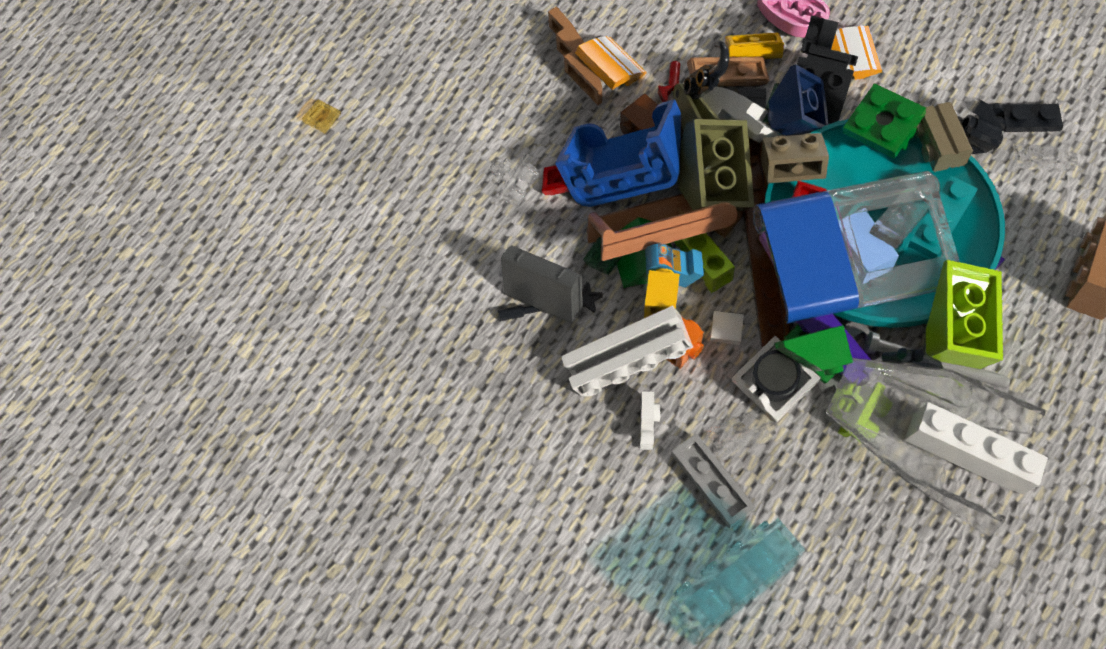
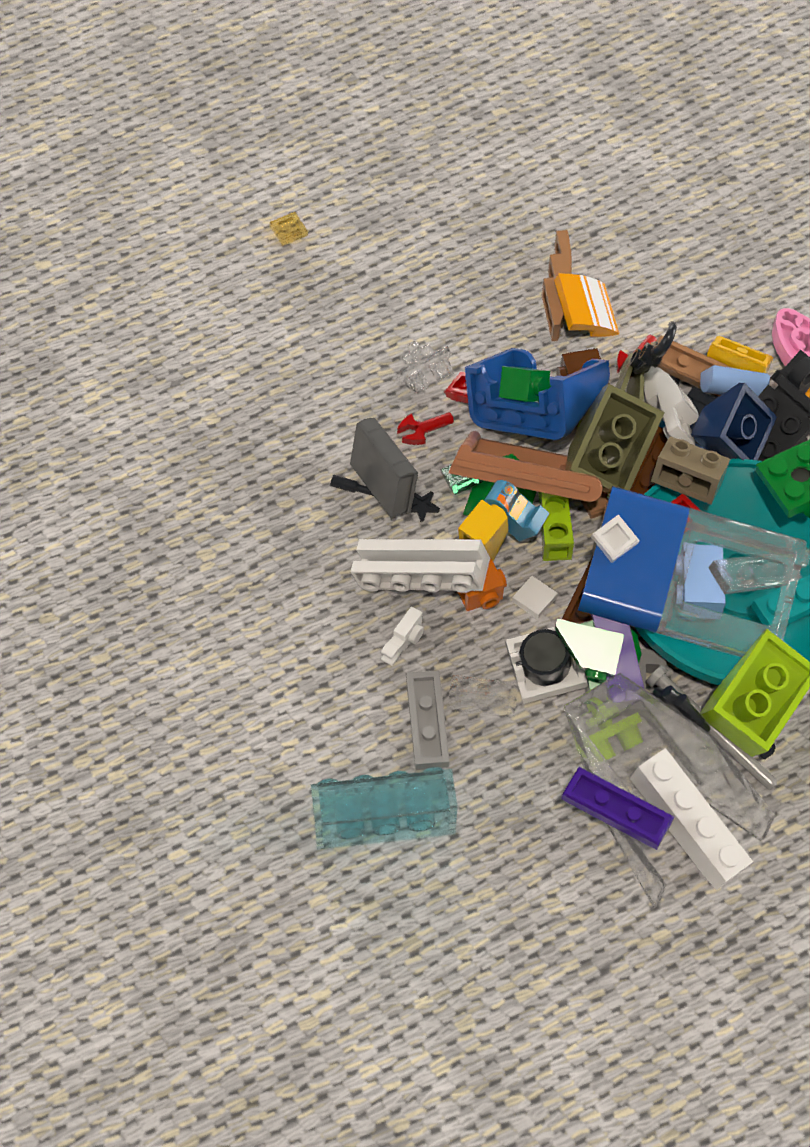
camera: 25 degrees right, 5 degrees down
none -> red bar [397,412,454,445]
none -> green brick [499,366,552,402]
none -> dark purple tile [561,767,674,850]
none -> white tile [591,514,640,563]
none -> light blue brick [700,365,770,396]

